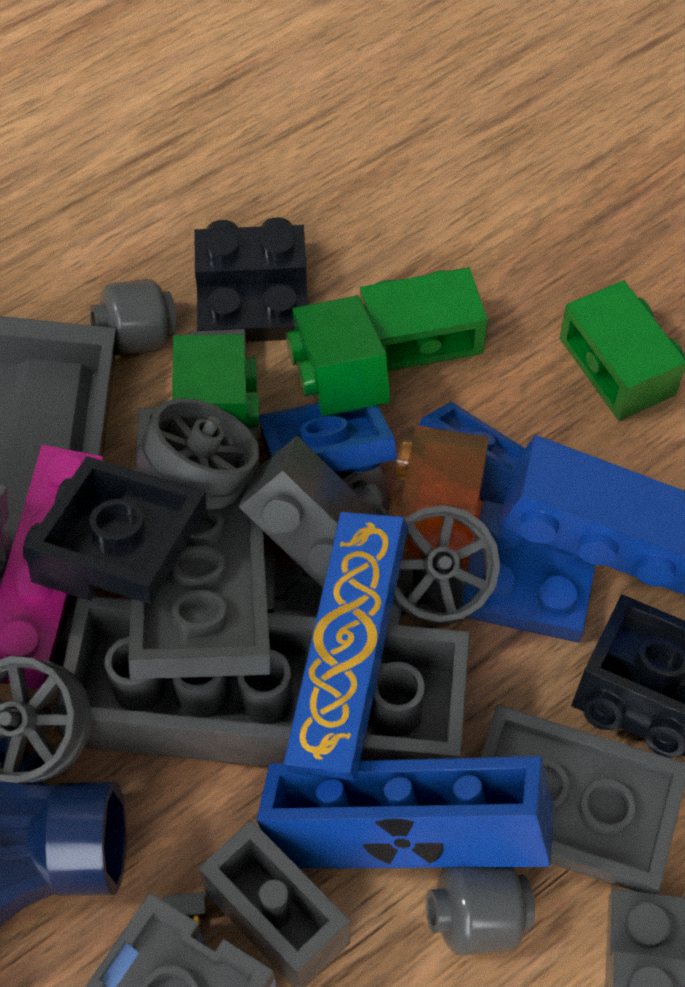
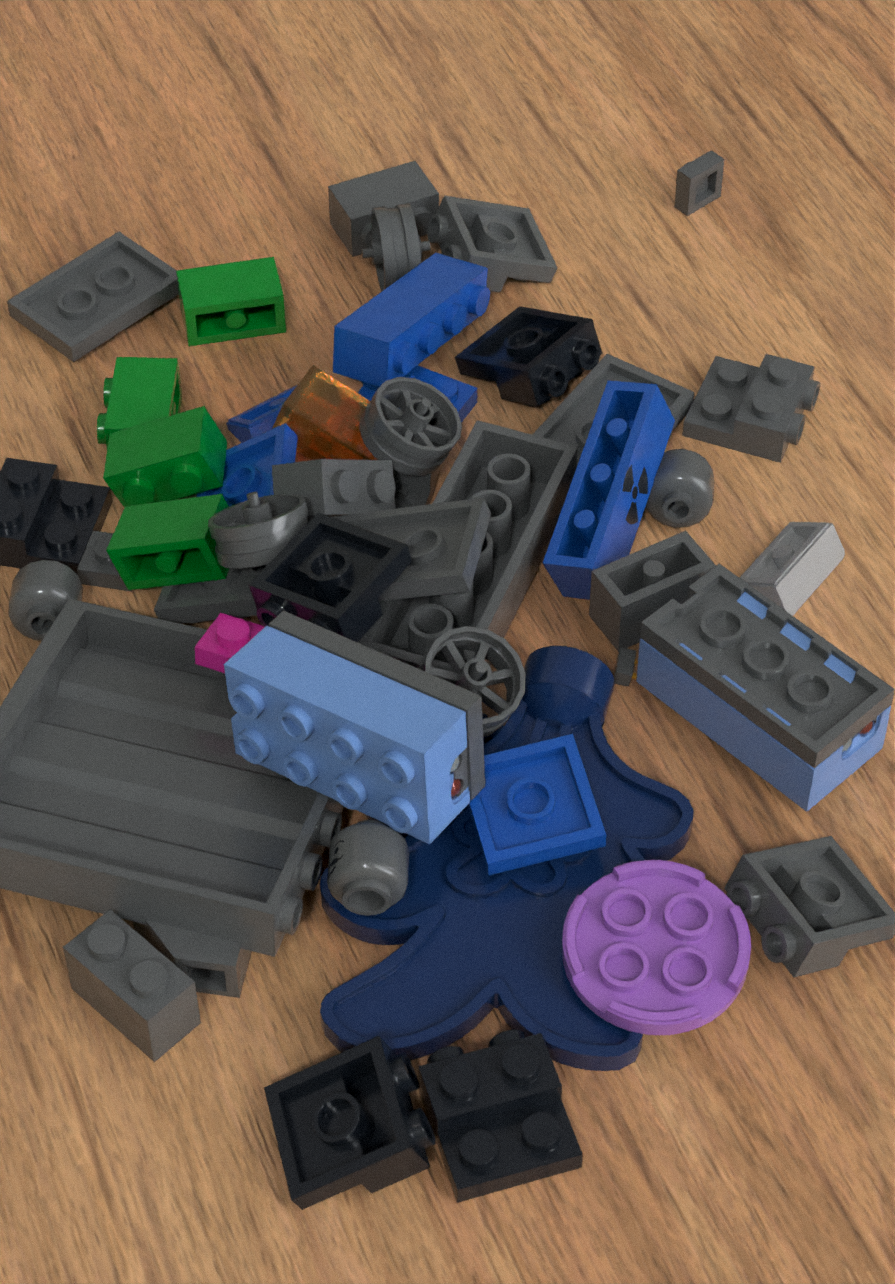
camera: 75 degrees left, 10 degrees down
blue tile [283,512,408,781] -> none
none -> dark grey plate [7,232,179,362]

